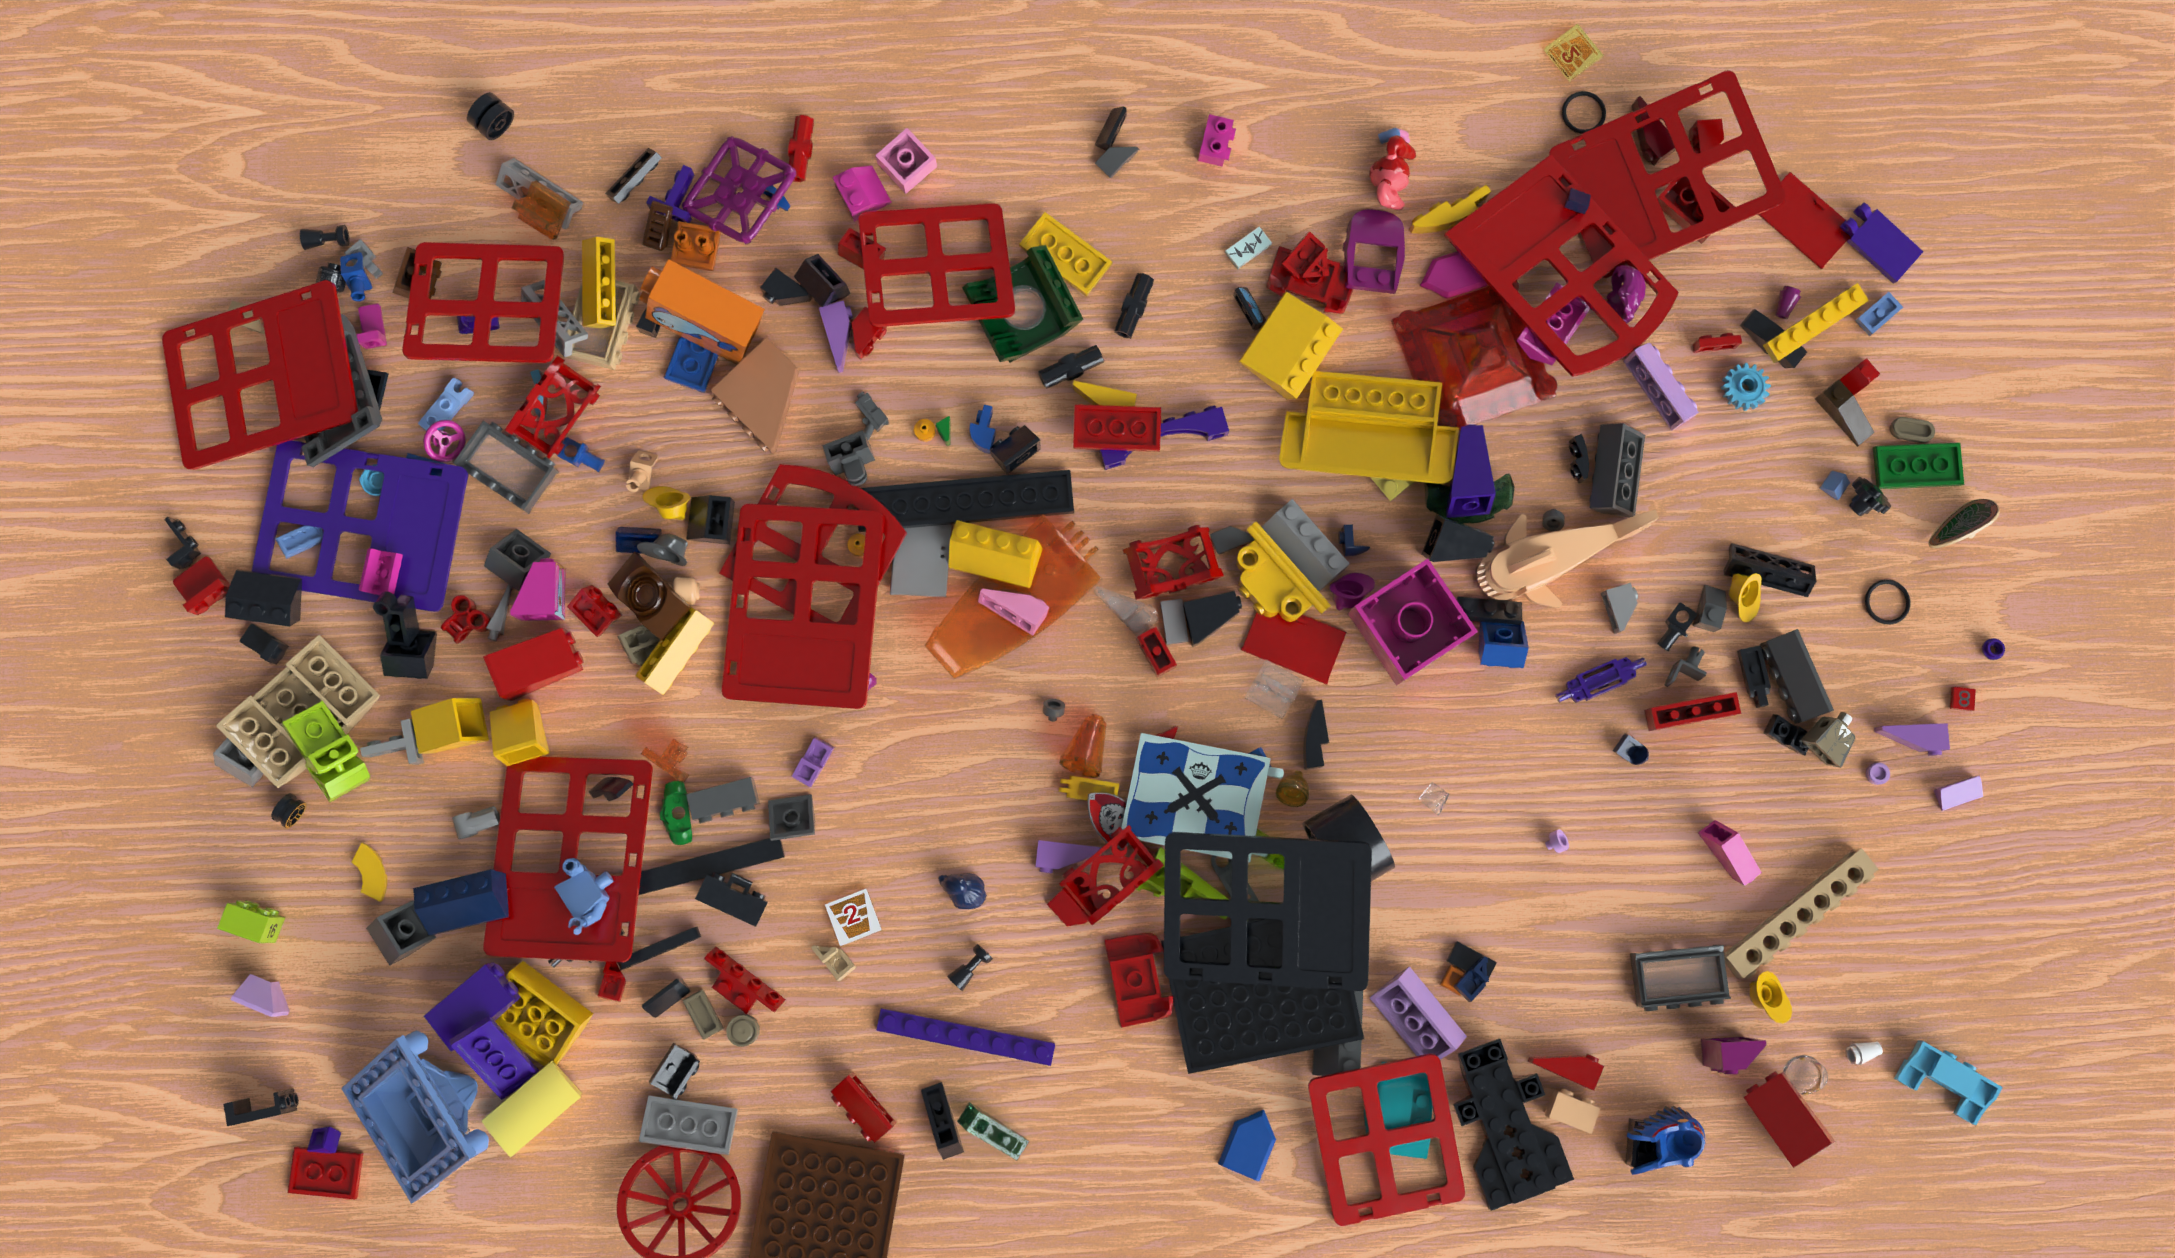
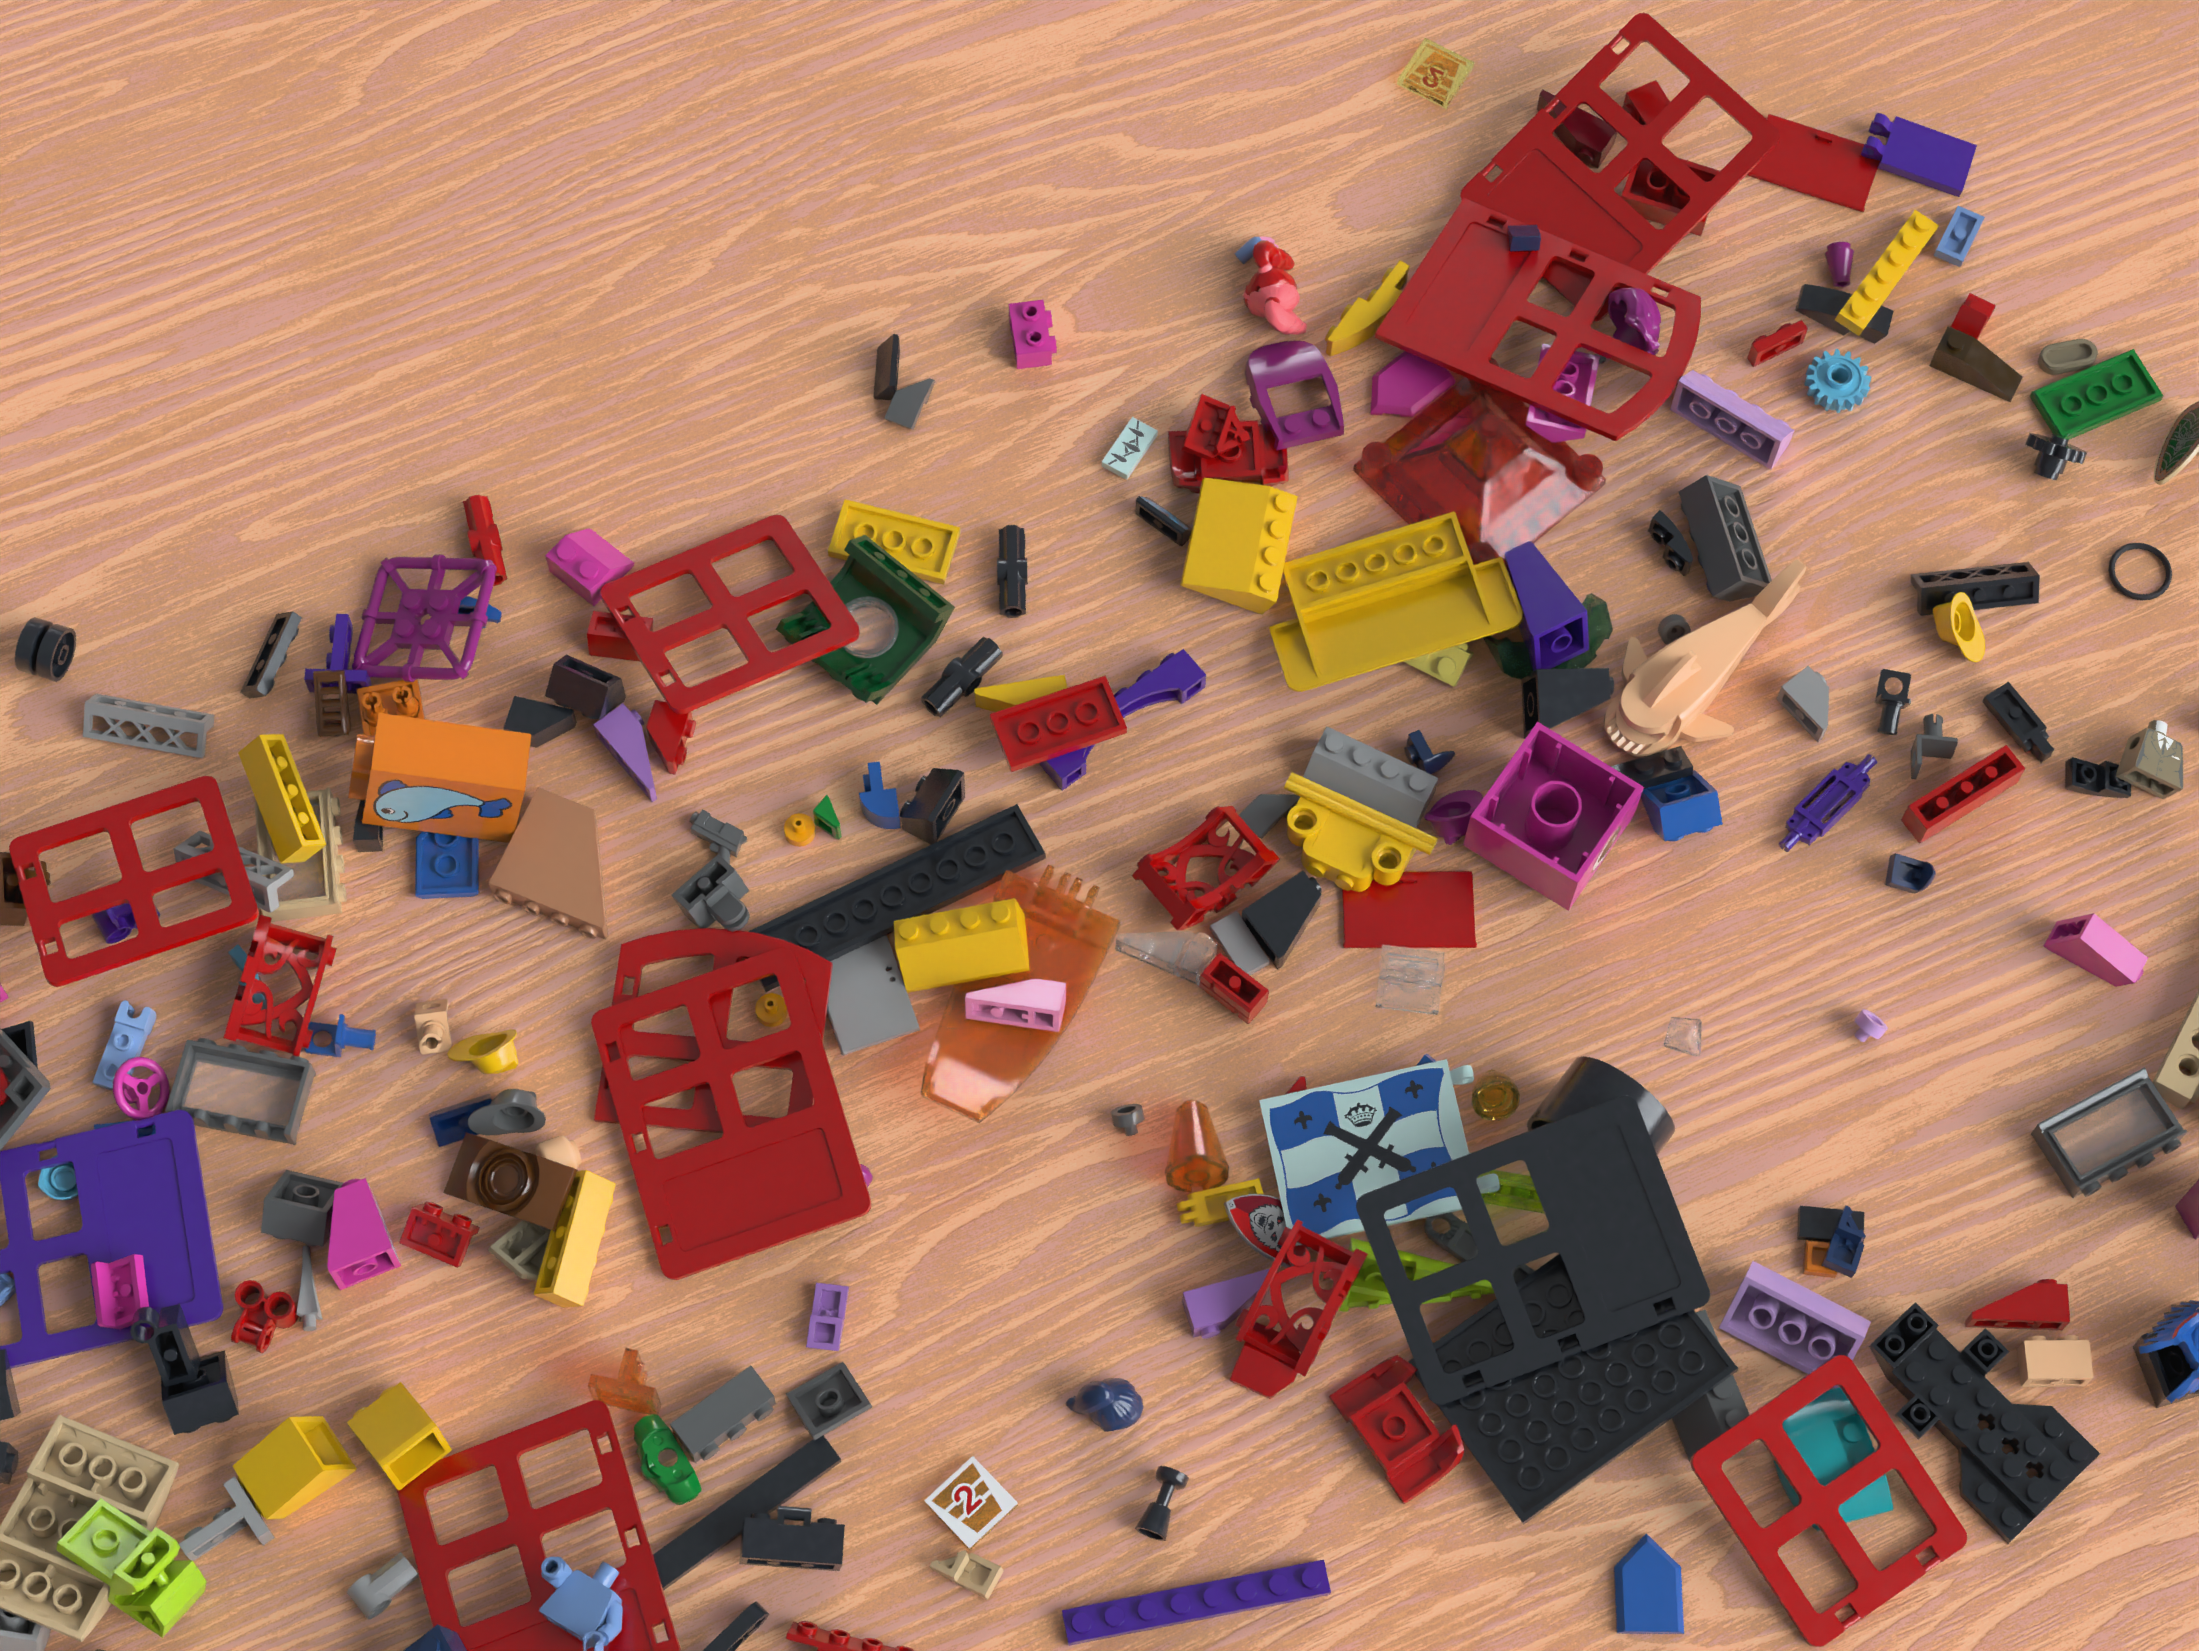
camera: 20 degrees left, 15 degrees down
red slope [483,628,584,701] -> none
clear orange bracket [512,180,571,240] -> none
black slope [589,777,633,801] -> none
black slope [686,495,735,545] -> none
bright pink brick [875,128,937,194] -> none
black slope [1303,700,1329,770] -> none
black tyre [1562,91,1606,134] -> none
dark grey slope [1693,585,1727,632] -> none
dark grey slope [1760,629,1834,724] -> none
medium blue slope [1820,471,1850,501] -> none

